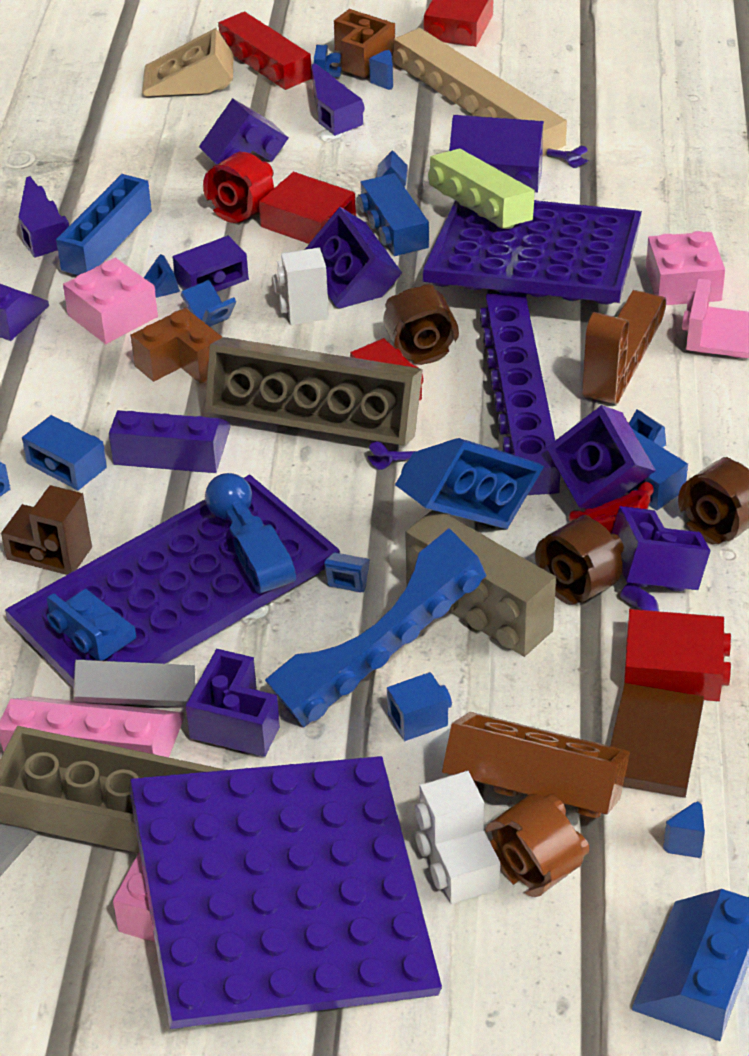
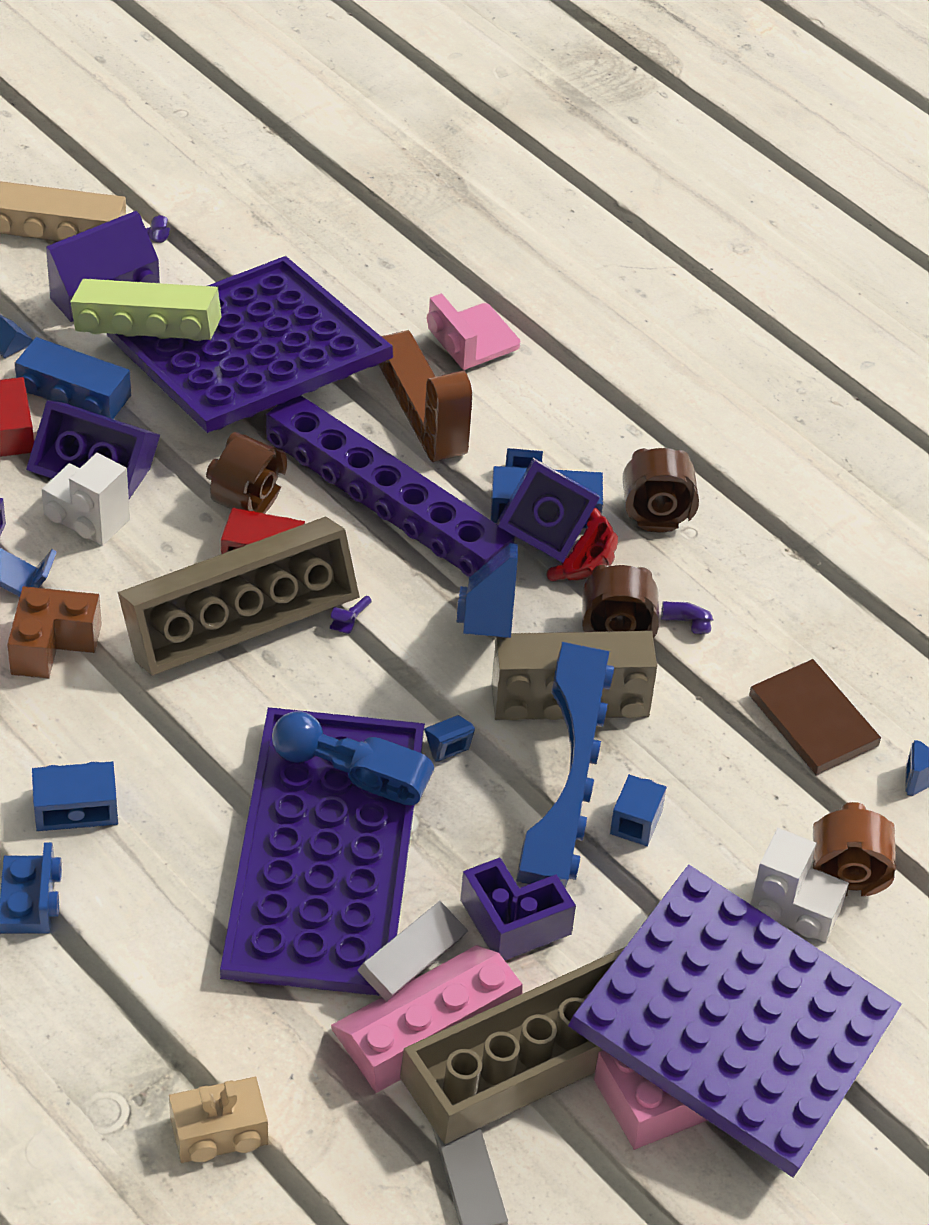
camera: 50 degrees left, 5 degrees up
reddish brown brick [1,485,92,575] -> none
blue bracket [47,589,136,661] -> none
dark purple slope [109,410,231,473] -> none
dark orange brick [442,712,630,818] -> none
dark purple brick [612,506,711,591] -> none
red brick [624,609,731,702] -> none
bright pink brick [646,231,725,305] -> none

